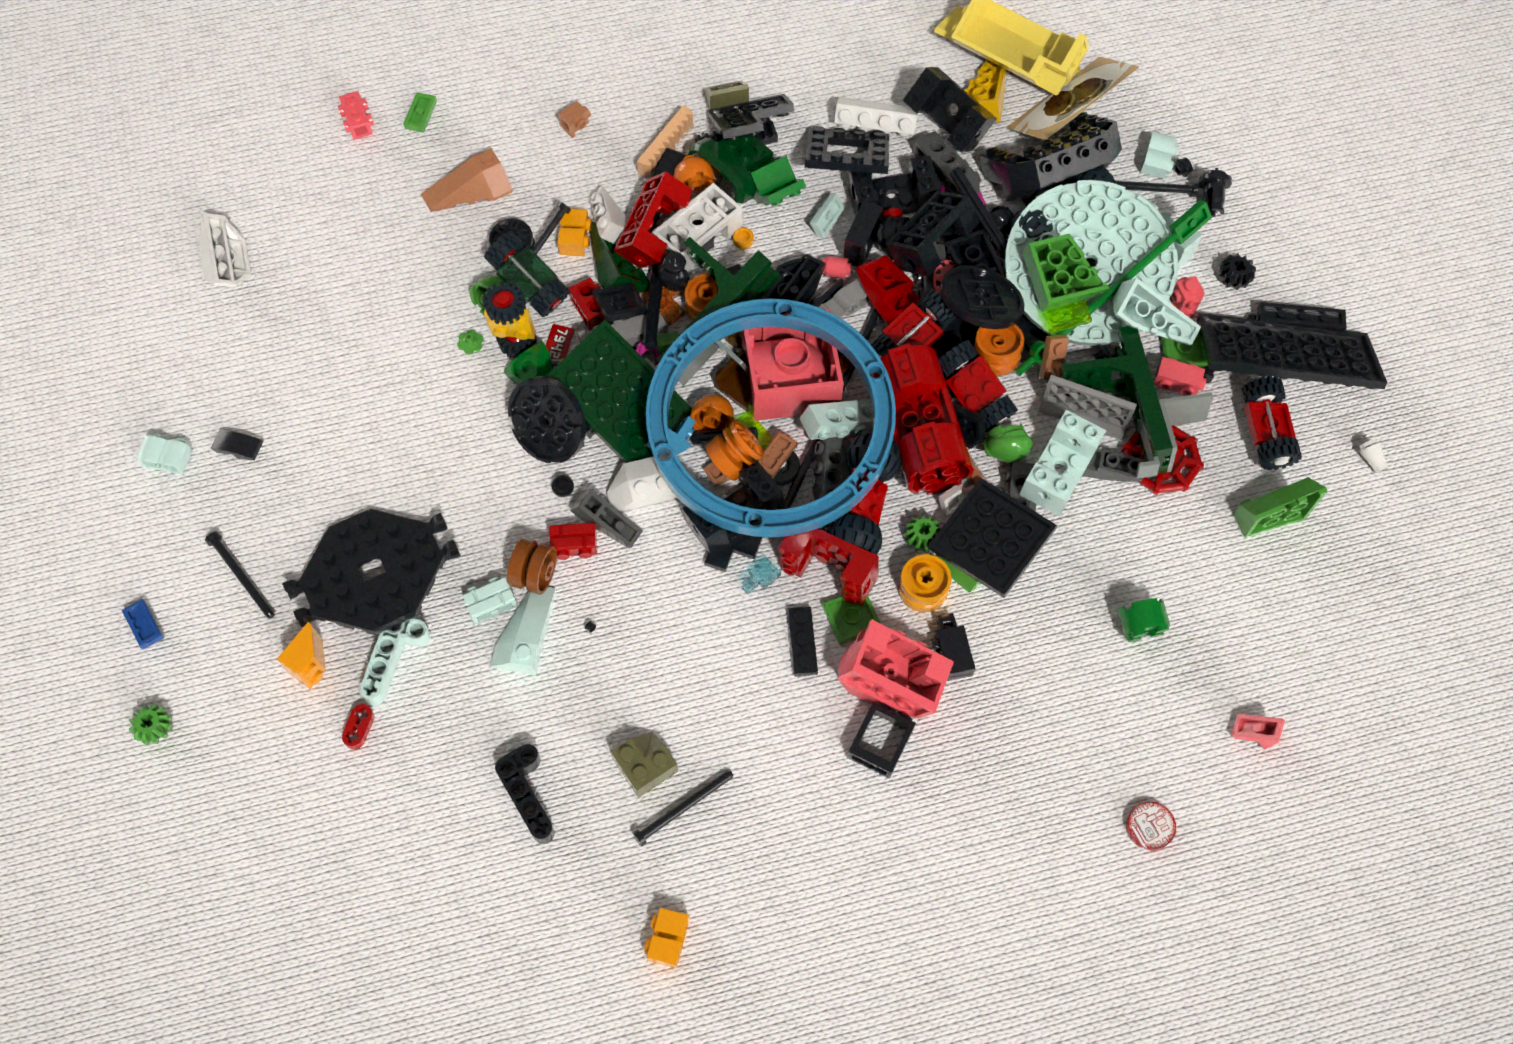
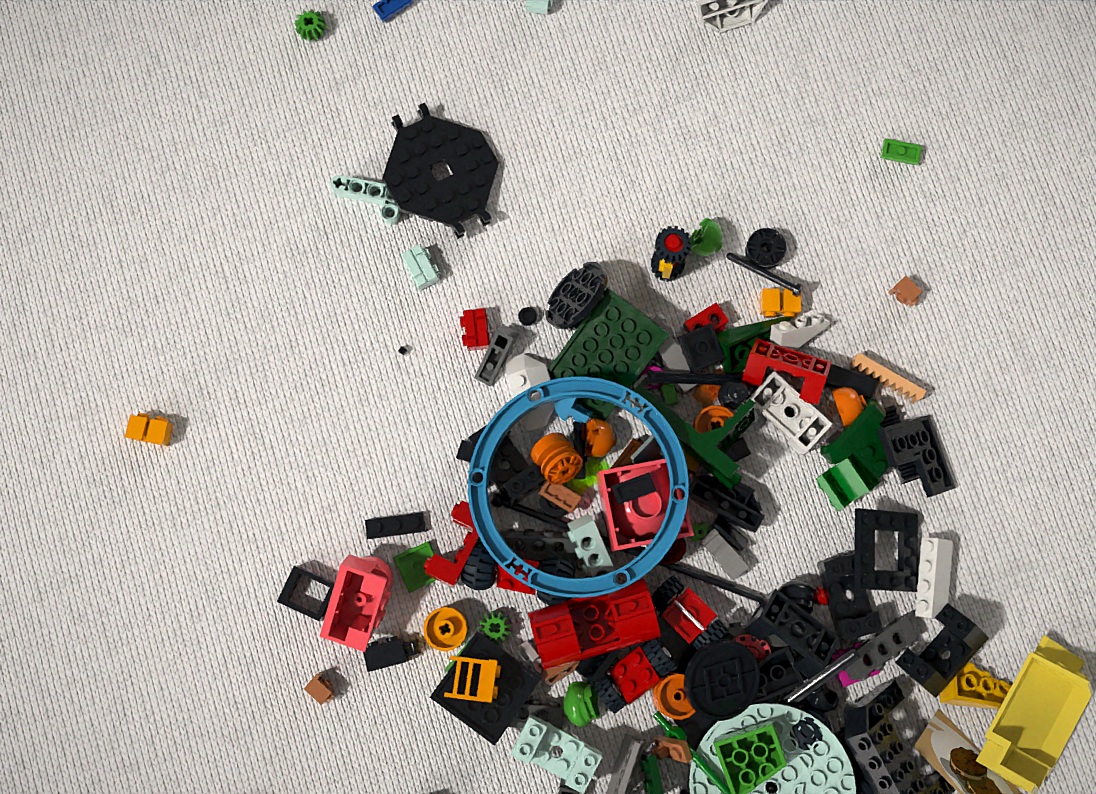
camera: 90 degrees right, 15 degrees up
black bar [205,531,275,619] -> none
black slope [211,429,263,461] -> none
light orange slope [277,622,325,689] -> none
coral brick [338,91,374,140] -> none
red beam [342,704,375,750] -> none
nougat wedge [421,148,513,211] -> none
bright green plant [457,330,484,355] -> none
plate [484,231,570,317] -> none
light aqua wedge [490,587,556,675] -> none
black beam [495,744,555,844] -> none
green hat [504,342,564,385] -> none
dark orange wheel [507,538,557,595] -> none
red sticker [546,324,575,359] -> none
olive slope [611,732,679,798] -> none
black bar [632,770,734,847] -> none
olive slope [703,80,749,110] -> none
light orange tile [733,228,754,249] -> none
clear light blue plate [742,557,781,595] -> none
light aqua hinge [810,193,845,238] -> none
coral brick [822,256,852,279] -> none
black window [843,200,883,267] -> none
red slope [856,256,920,324] -> none
clear neon green plate [1043,300,1092,334] -> none
none -> nougat brick [304,672,336,705]
none -> light orange plate [444,656,501,703]
none -> black tile [611,472,656,506]

